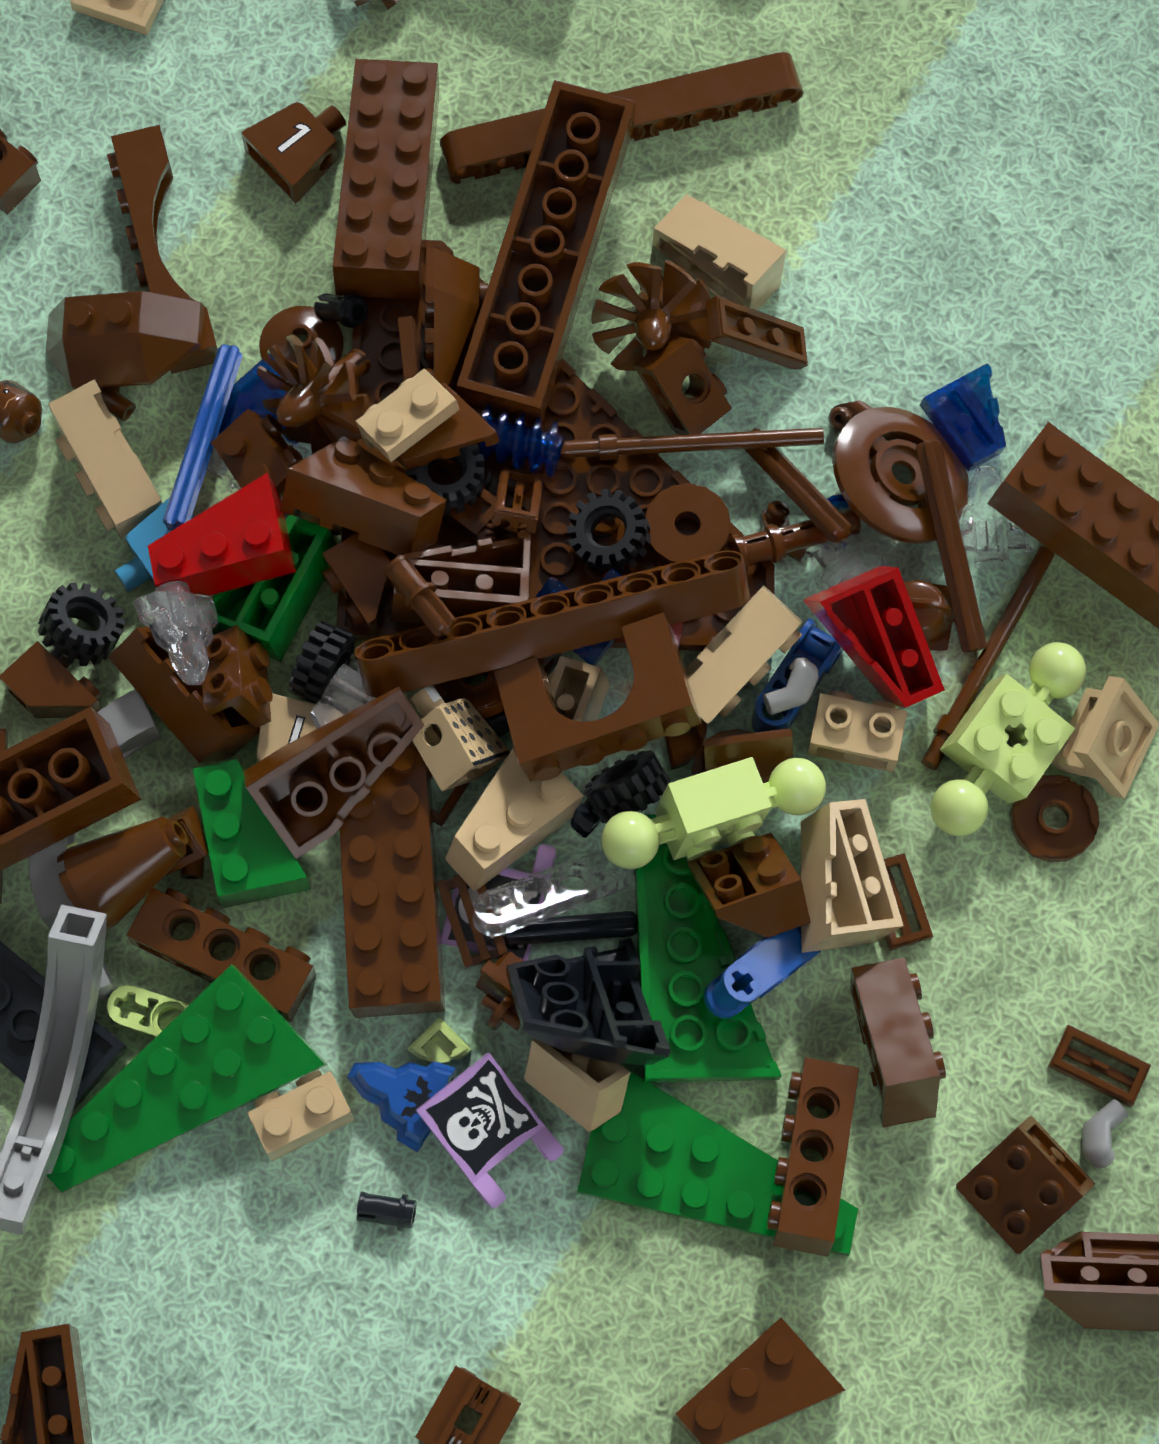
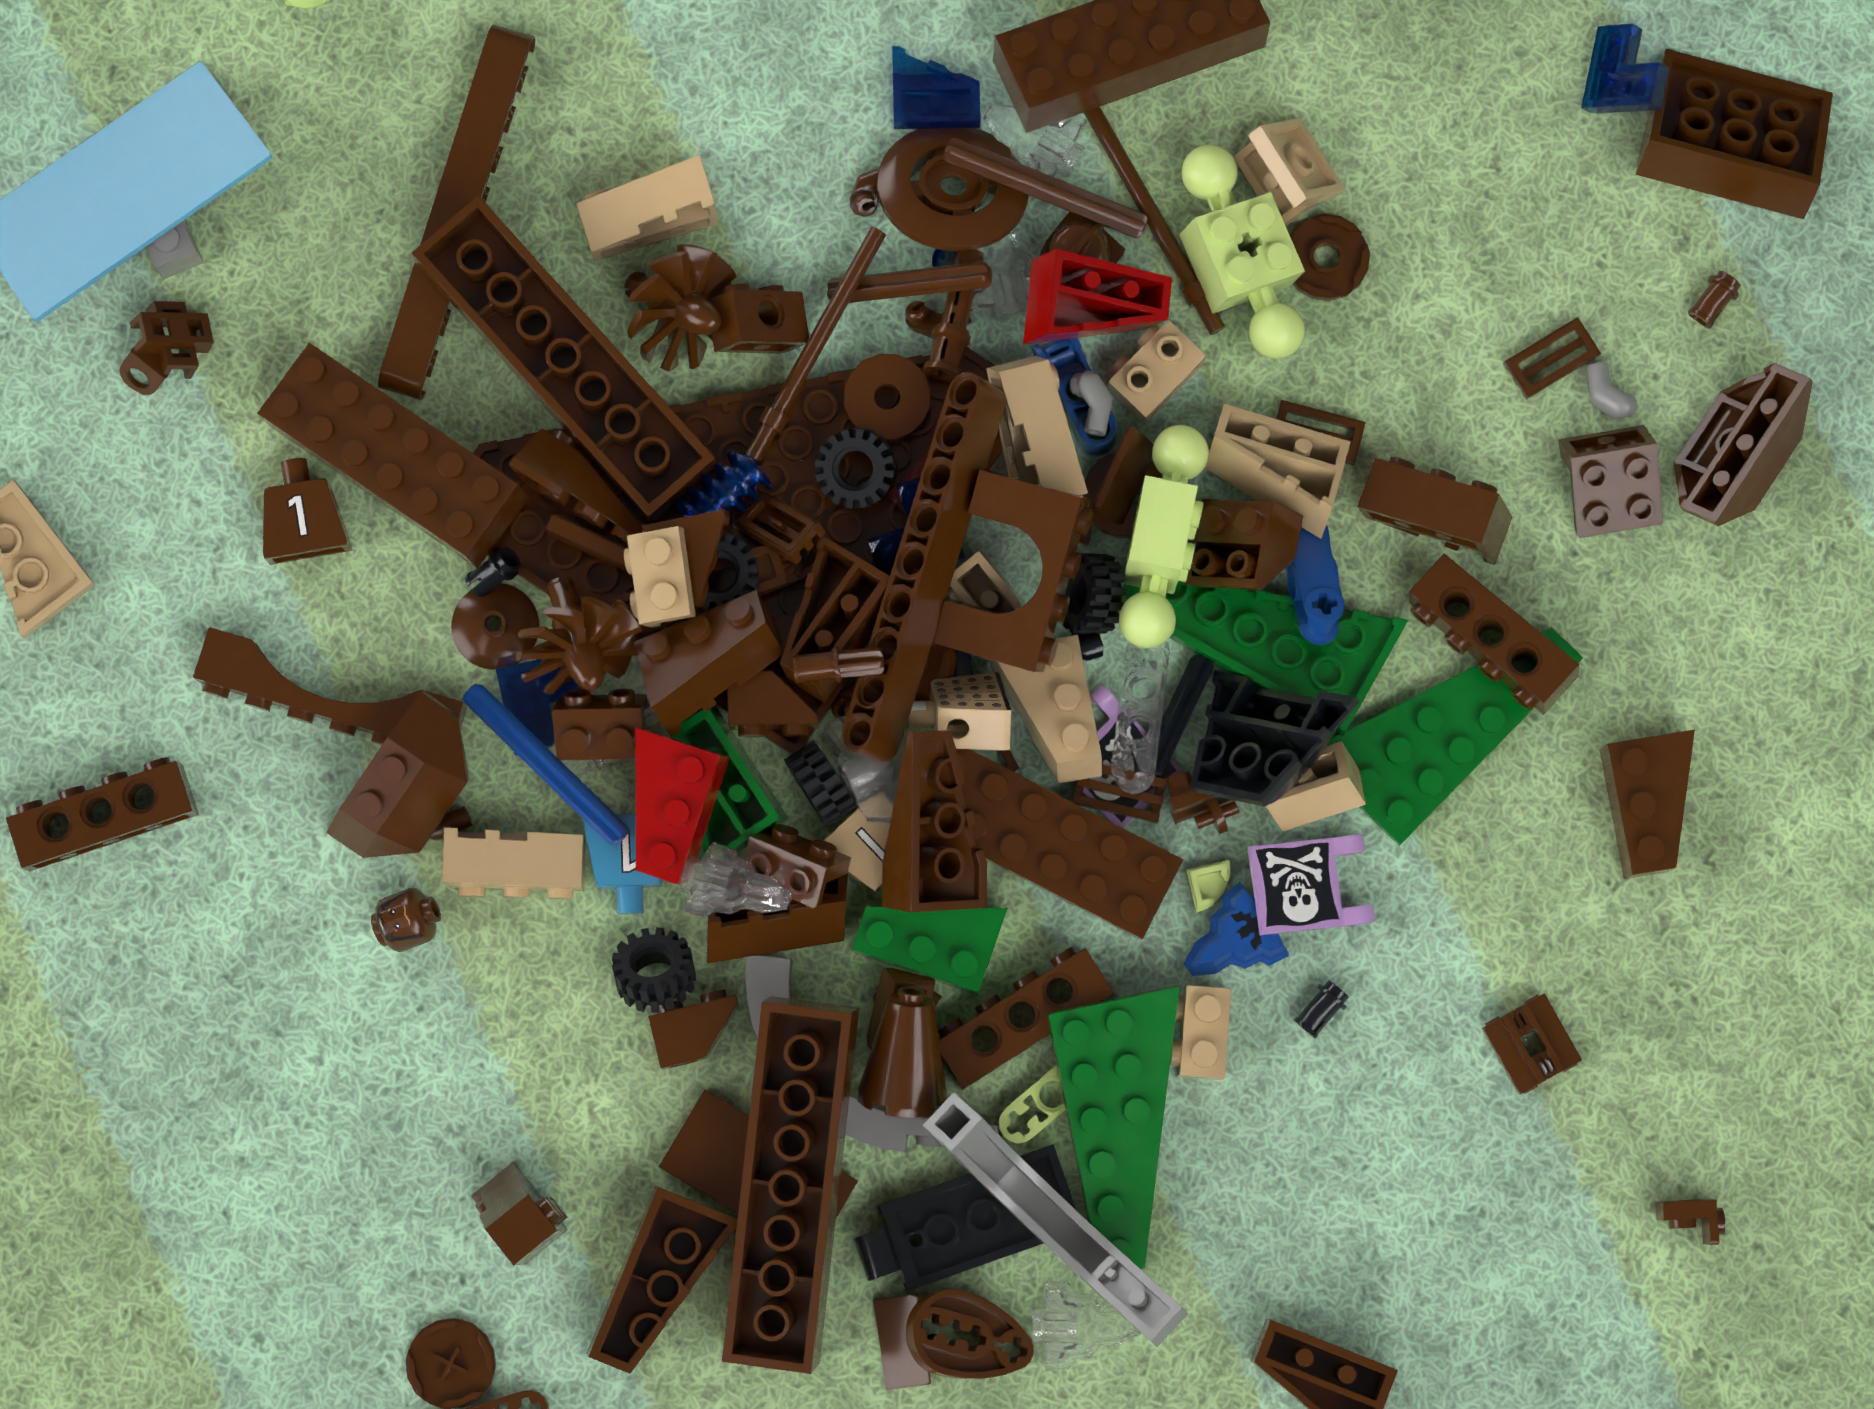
camera: 60 degrees left, 10 degrees up
reddish brown tile [705,296,808,369] -> none

